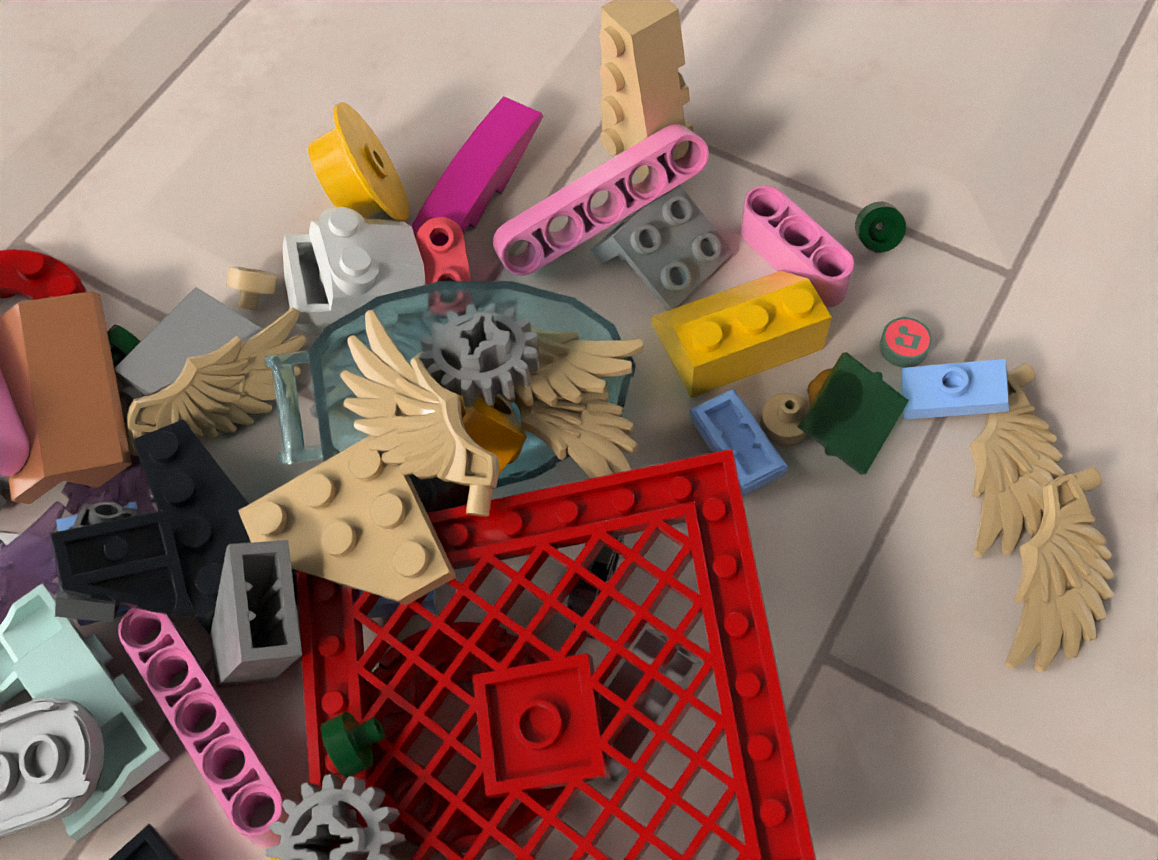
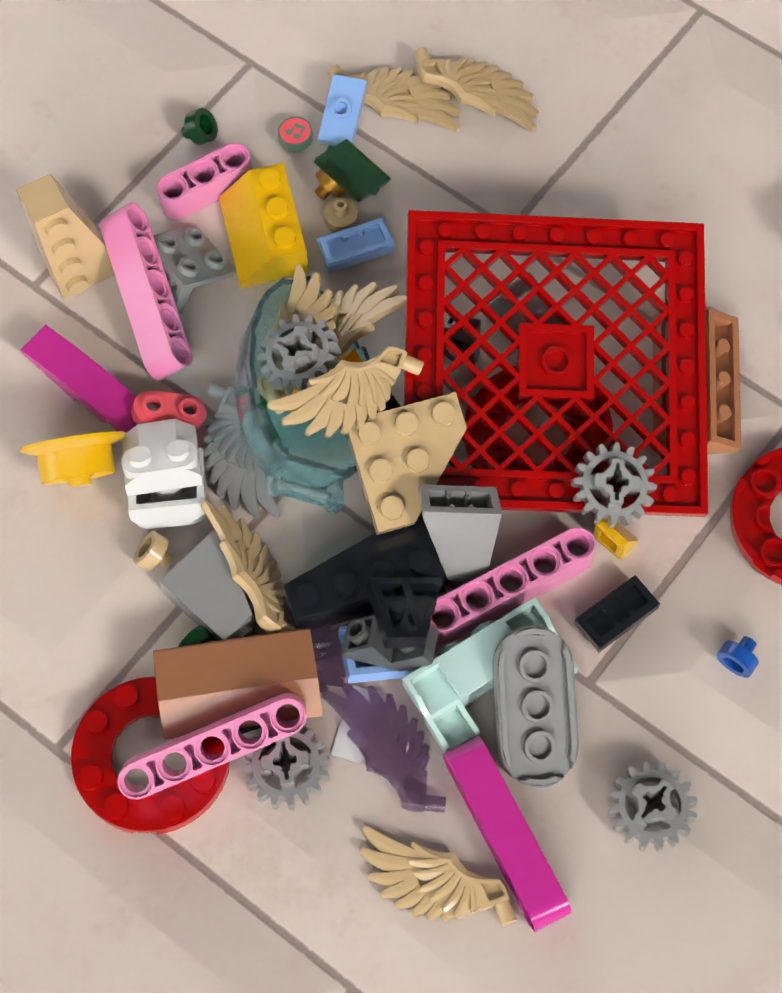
camera: 80 degrees left, 5 degrees up
dark green tile [321,711,385,778] -> none

